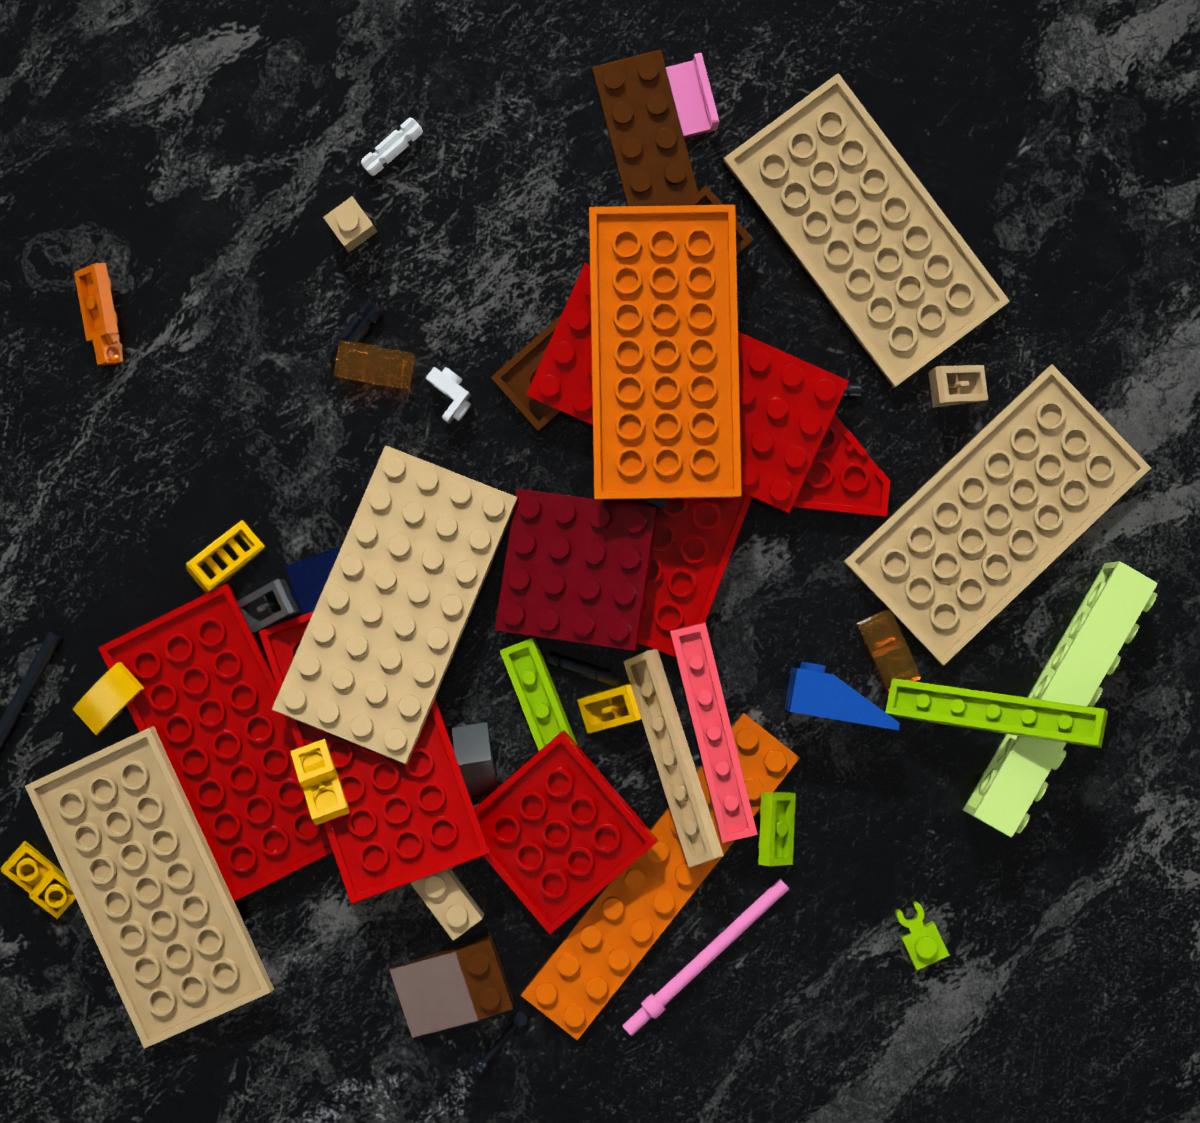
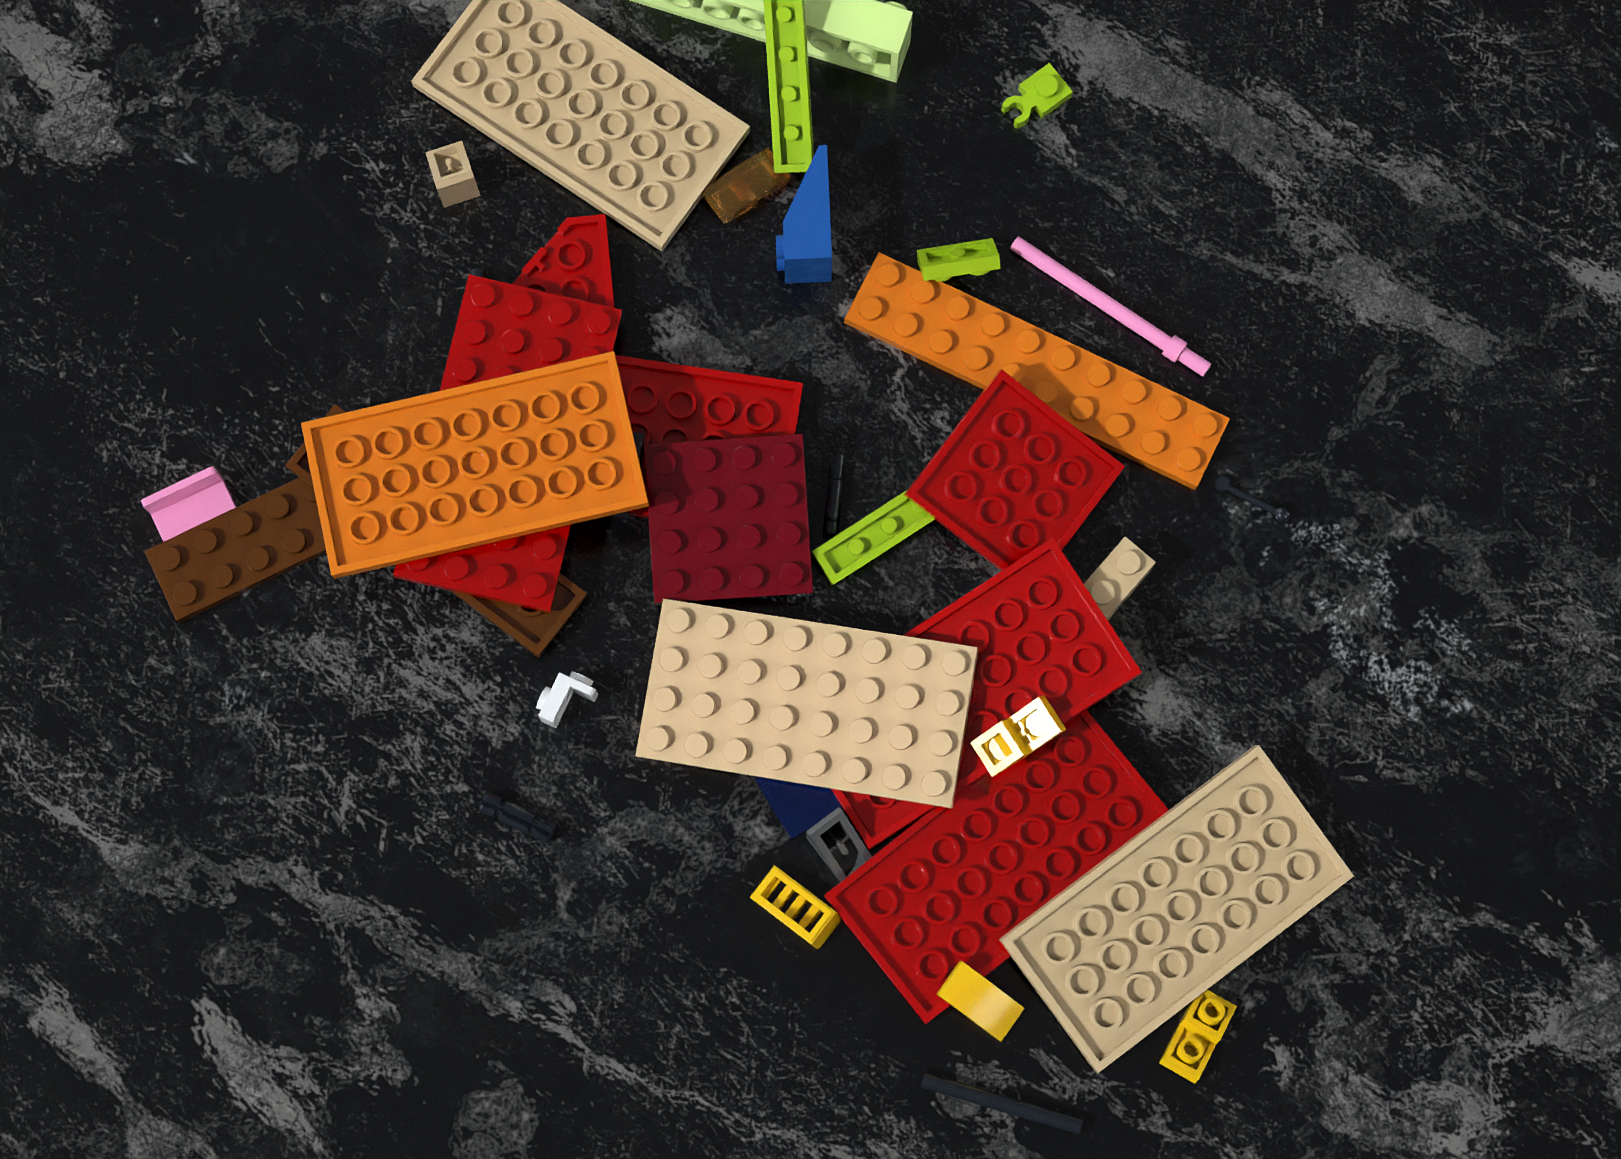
camera: 100 degrees left, 10 degrees down
orange hinge [74,263,123,366] -> none
tan brick [323,196,377,253] -> none
clear orange slope [333,340,416,390] -> none
white axle [361,118,423,176] -> none
reddish brown slope [389,934,514,1038] -> none
dark grey slope [452,722,498,798] -> none
yellow slope [577,683,641,734] -> none
tan plate [623,649,724,868] -> none
coral plate [670,623,758,843] -> none
tan plate [723,73,1010,388] -> none

